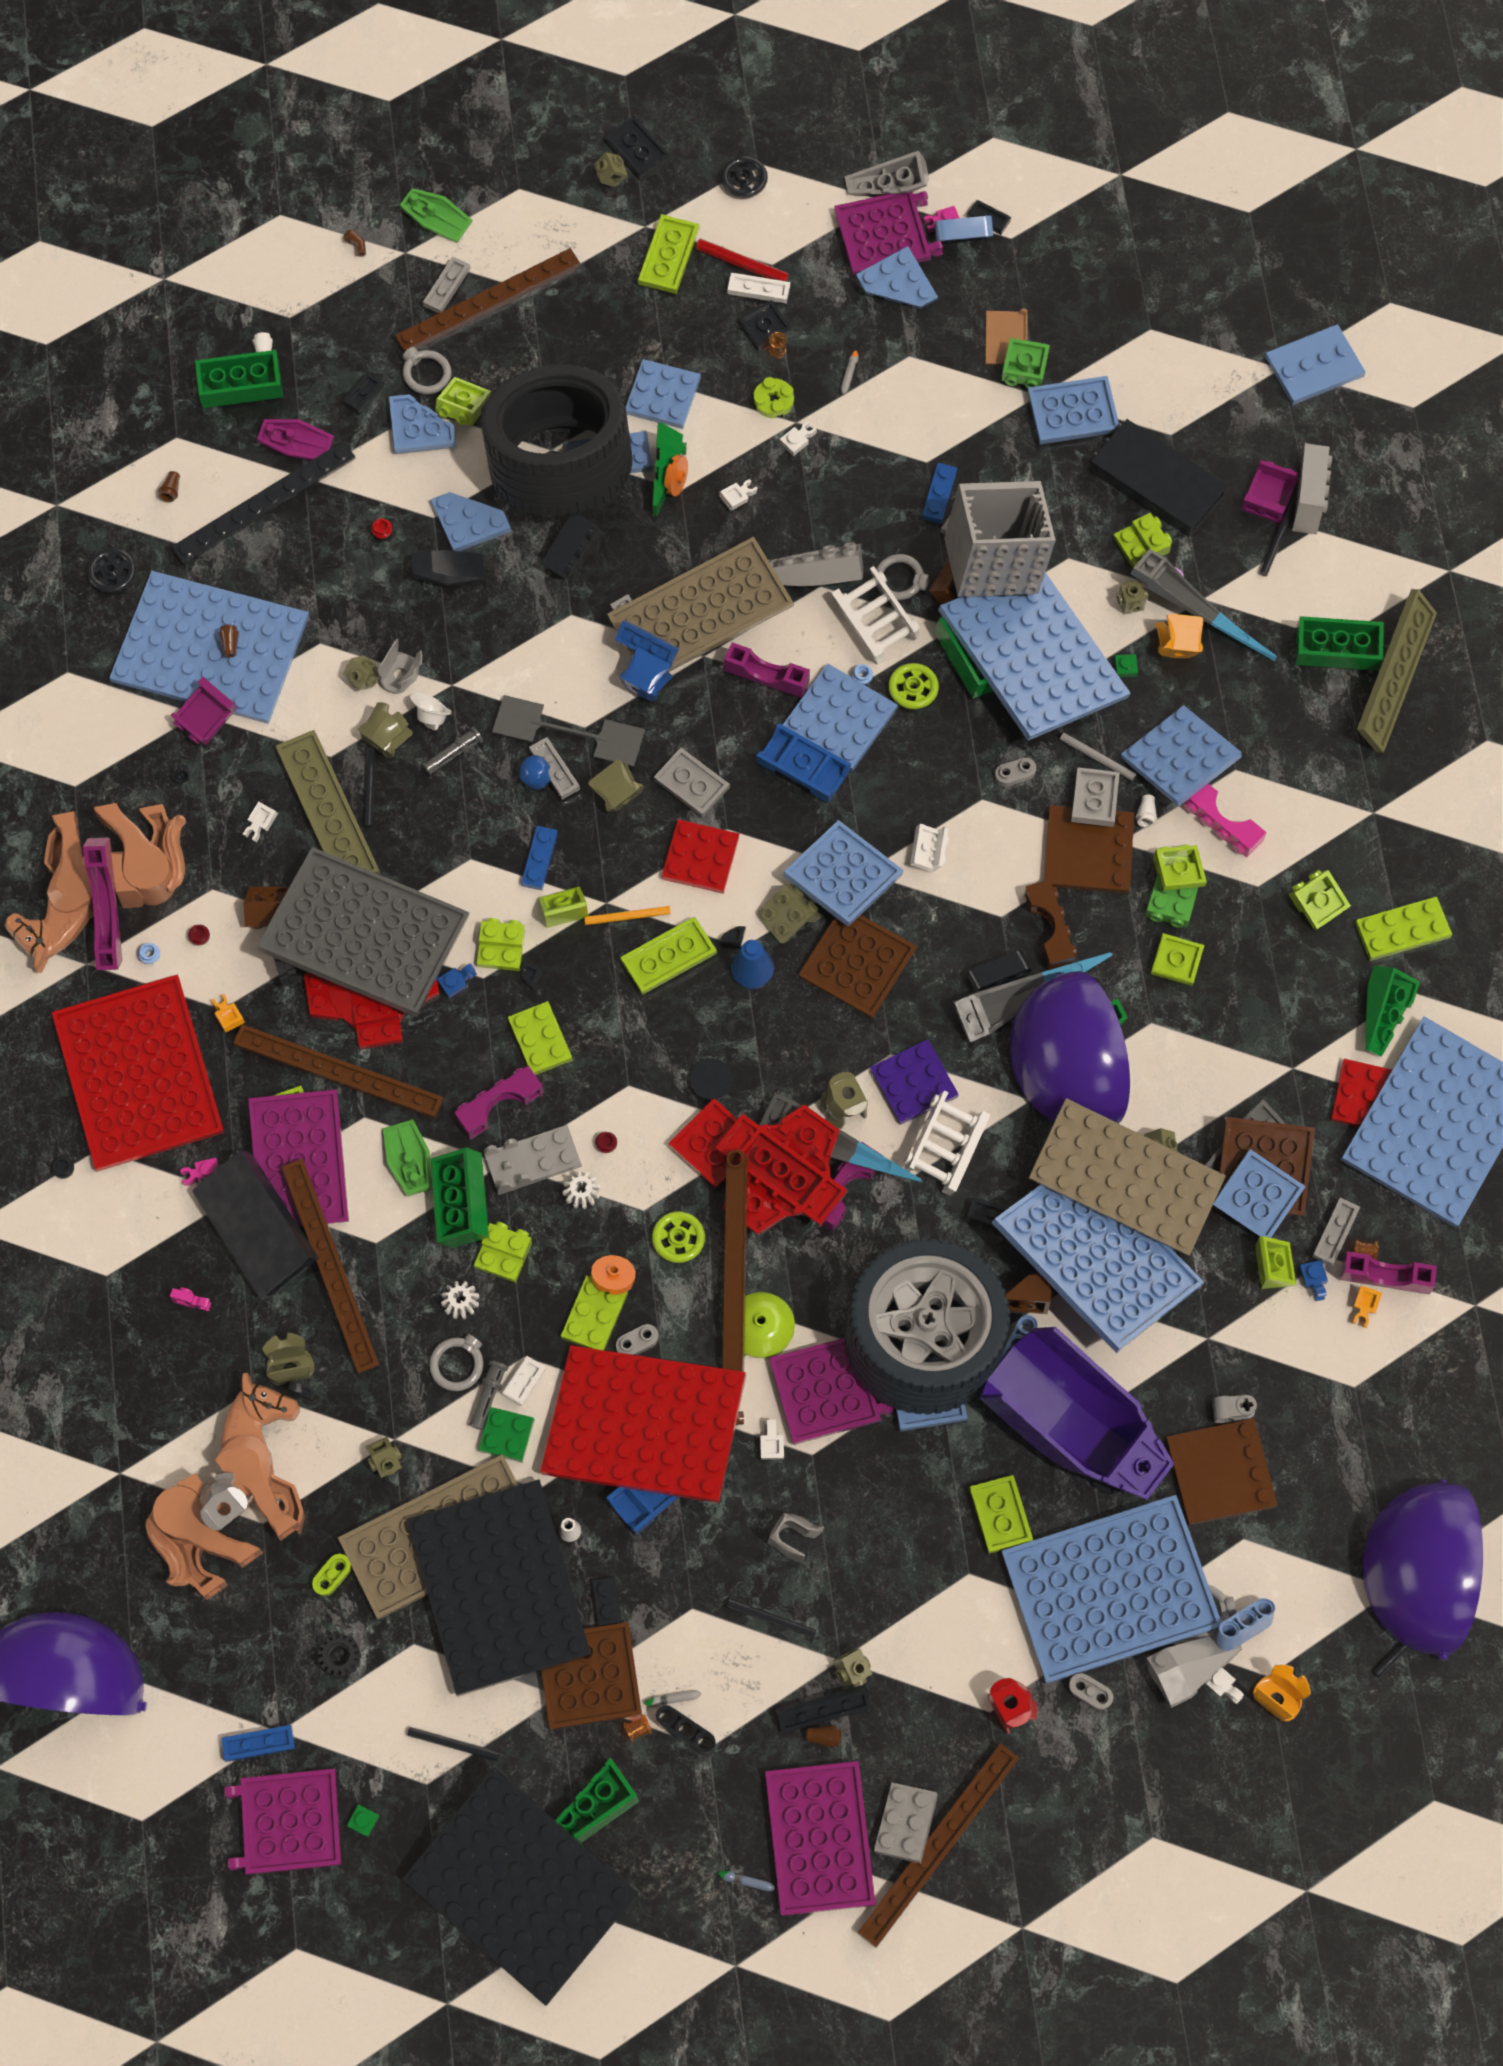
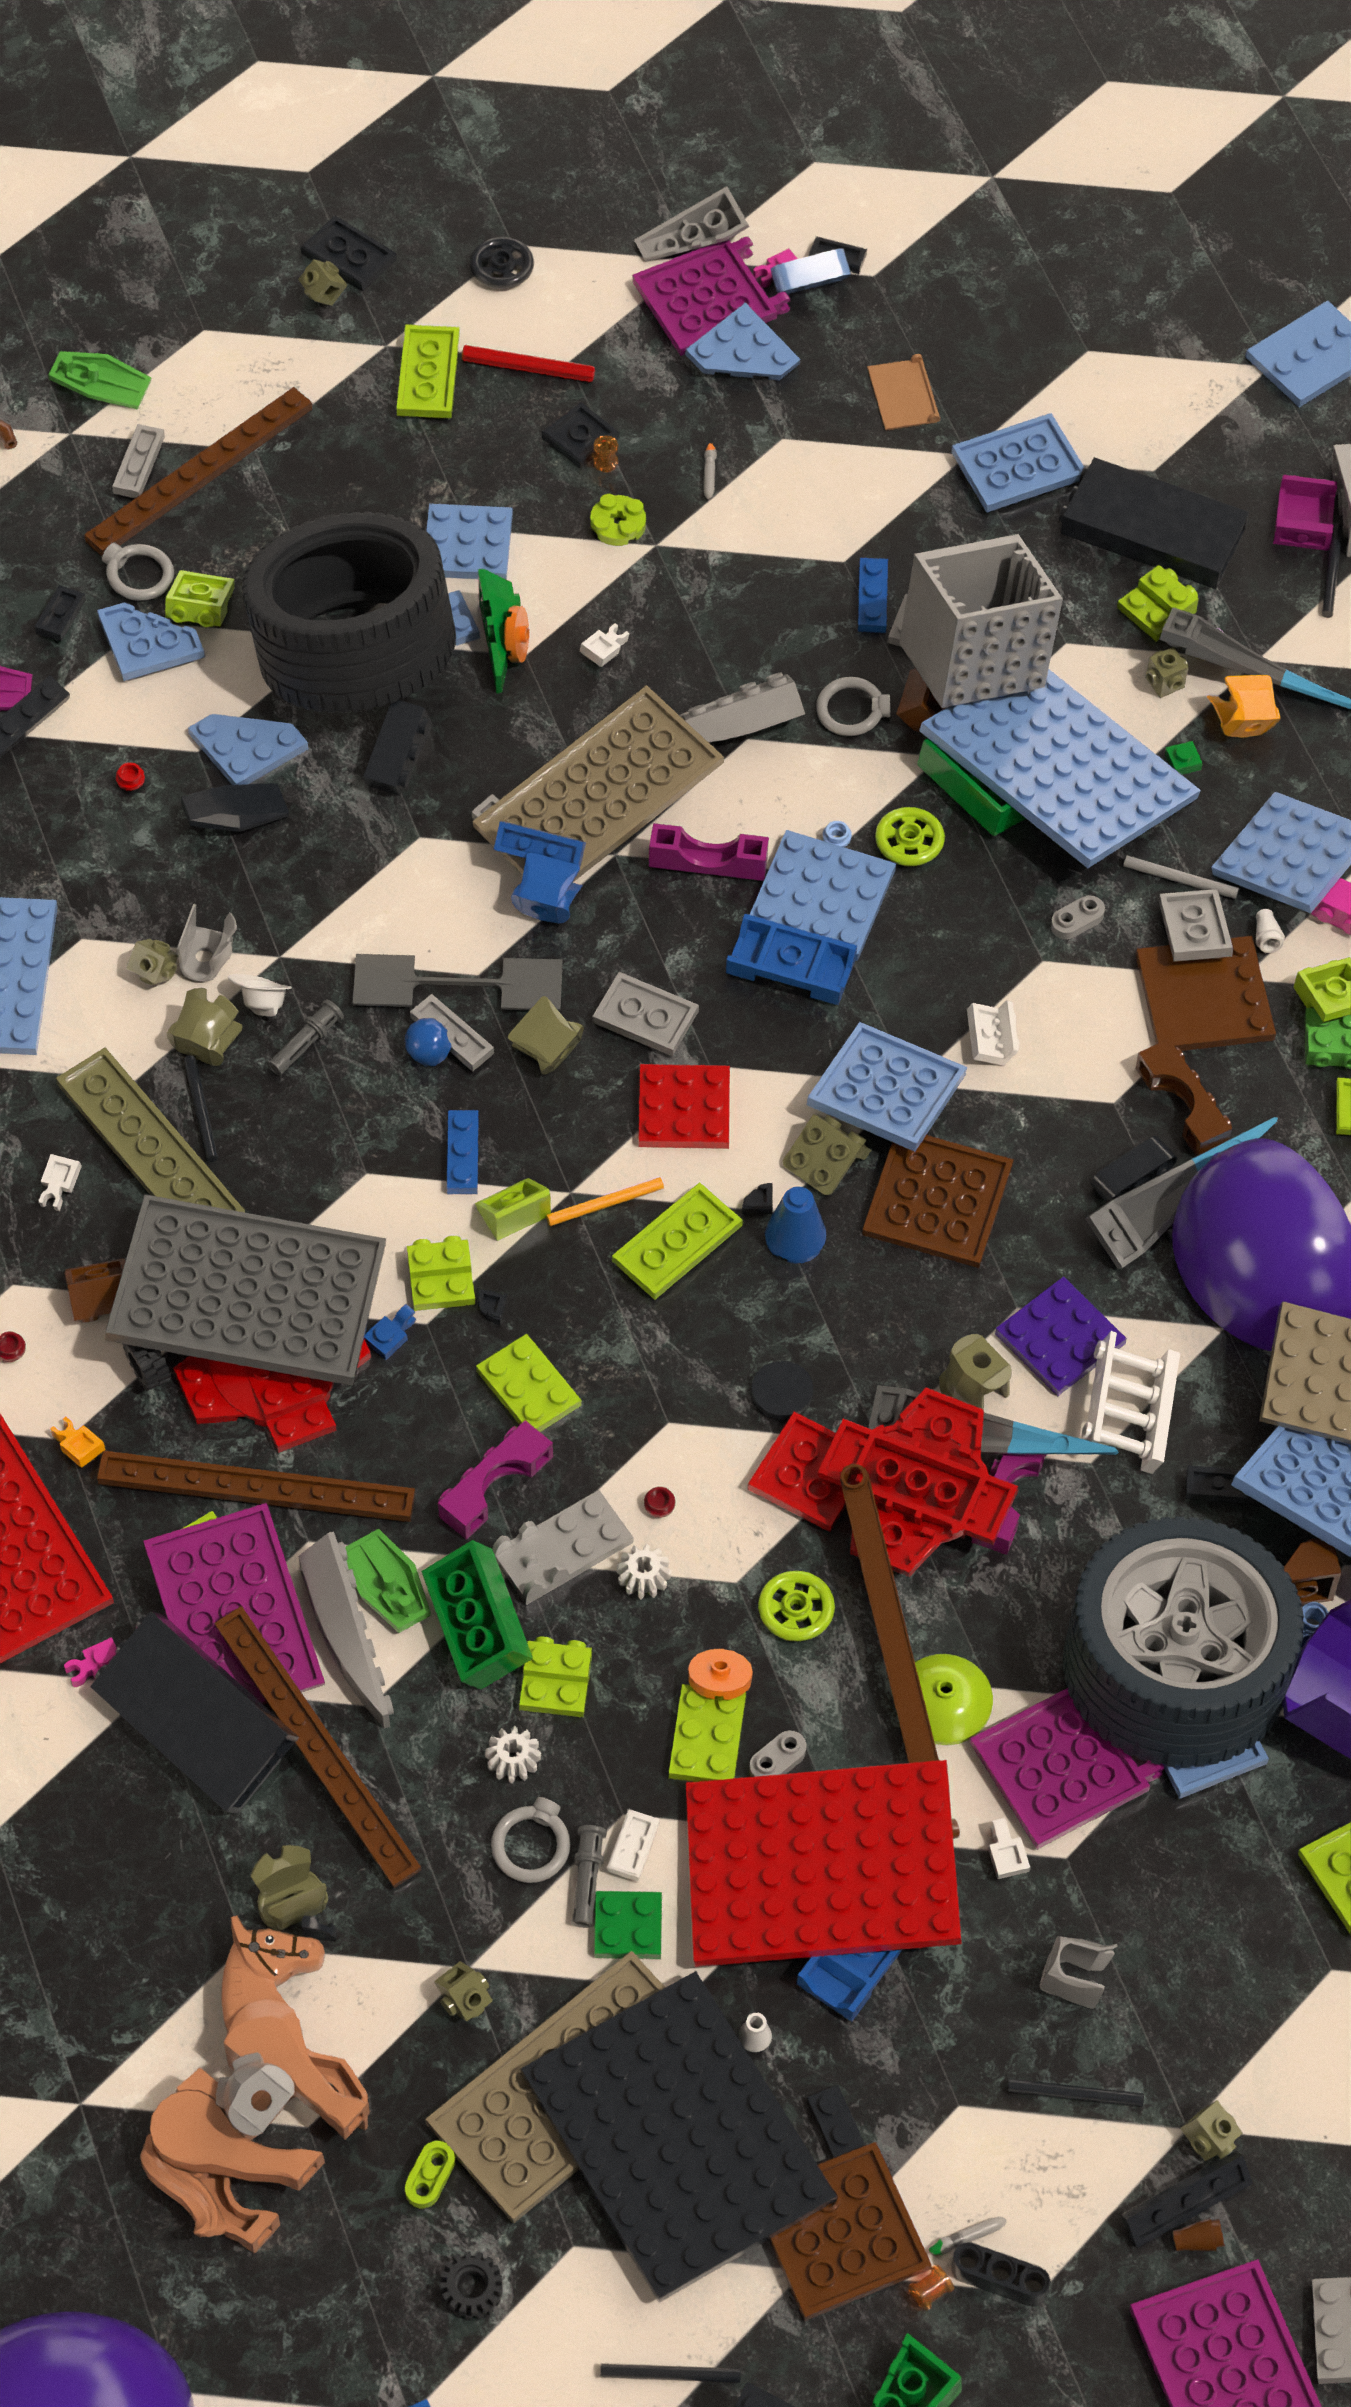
camera: 15 degrees left, 10 degrees down
dark pink plate [170,1287,211,1312] -> none
white plate [727,273,790,304] -> none
white plate [780,421,817,456] -> none
white fence [832,566,920,664] -> none
bright green plate [1002,338,1050,388] -> none
none -> light grey wedge [299,1532,394,1729]

